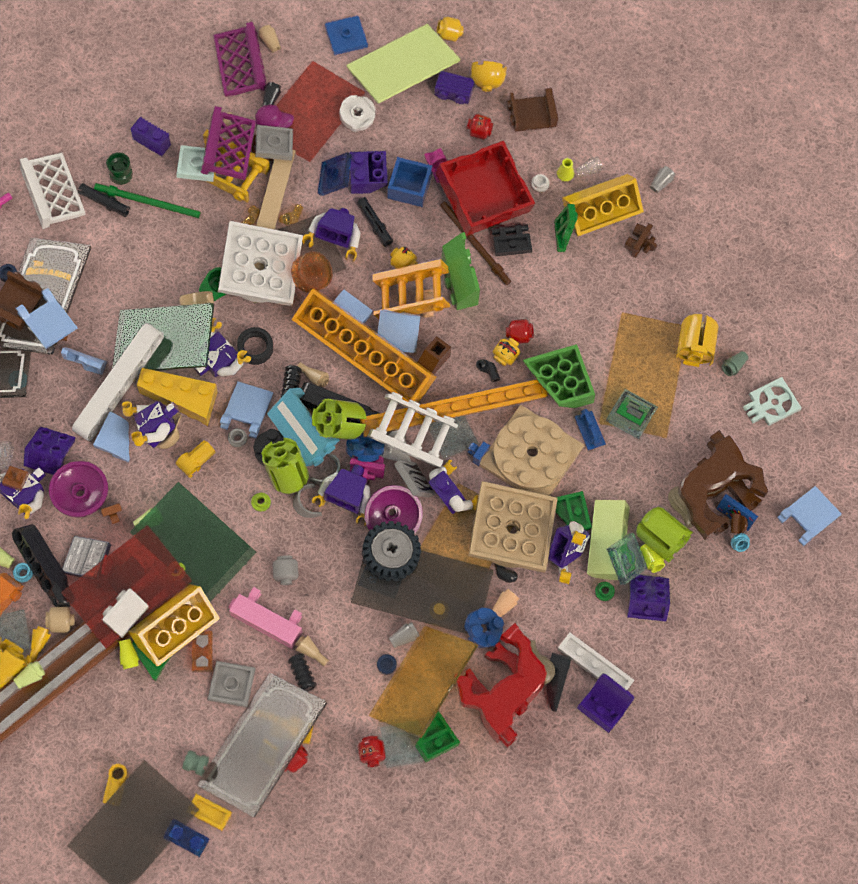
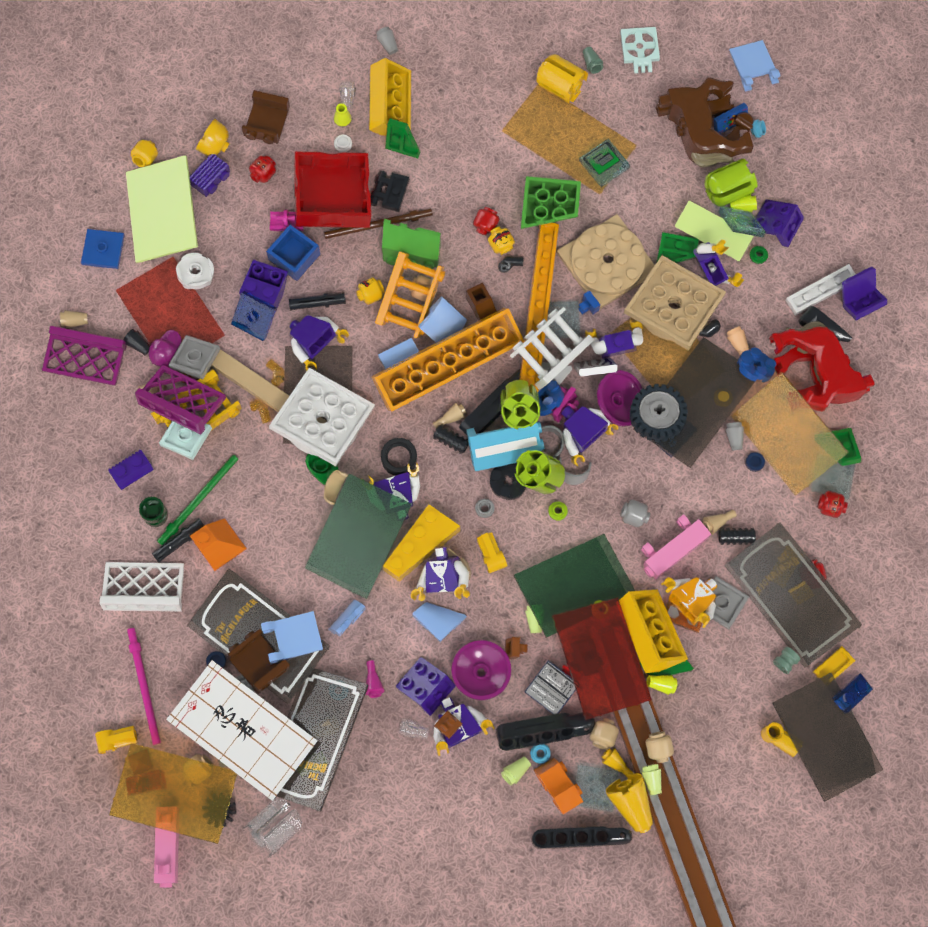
camera: 65 degrees left, 5 degrees up
white beam [72,323,164,441] -> none
white slope [102,588,149,638] -> none
light blue flag [220,382,274,439] -> none
clear orange wheel [291,251,333,293] -> none
blue hinge [574,409,606,450] -> none
reddish brown hips [624,223,657,258] -> none
none -> orange slope [190,518,247,571]
none -> dark pink cone [365,660,385,698]
none -> tan head [646,732,674,763]
none -> torso [661,577,717,628]

